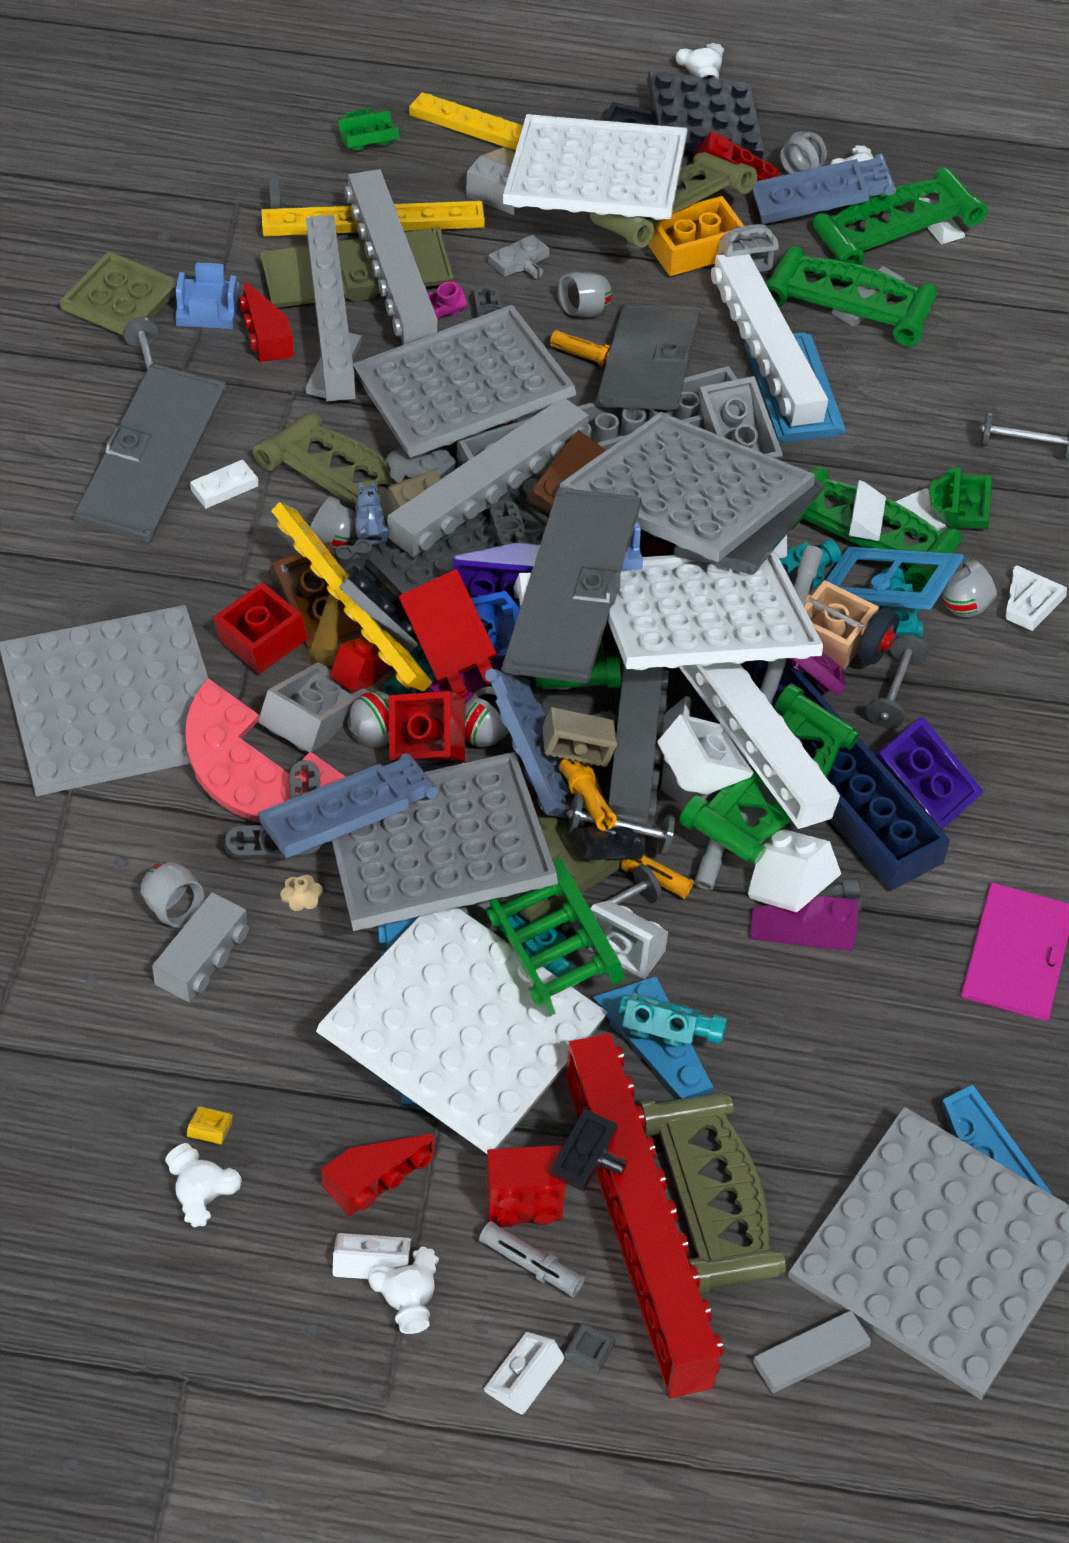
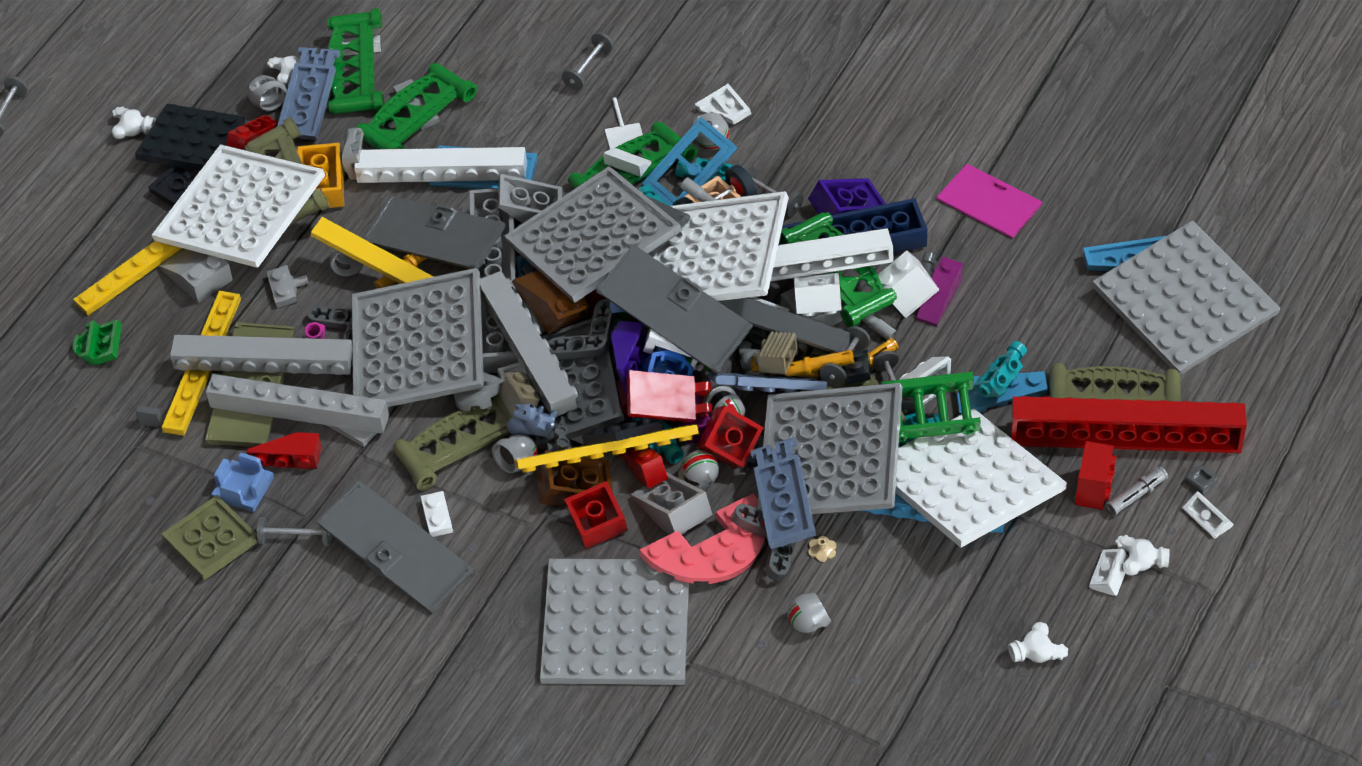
camera: 65 degrees left, 0 degrees up
light grey brick [152,892,249,1003] -> none
yellow tile [187,1107,233,1145] -> none
clear yellow slope [309,595,339,666] -> none
red slope [321,1133,435,1217] -> none
black plate [550,1108,628,1192] -> none
light grey tile [753,1310,871,1394] -> none
green slope [929,467,992,529] -> none
none -> yellow tile [310,217,433,284]

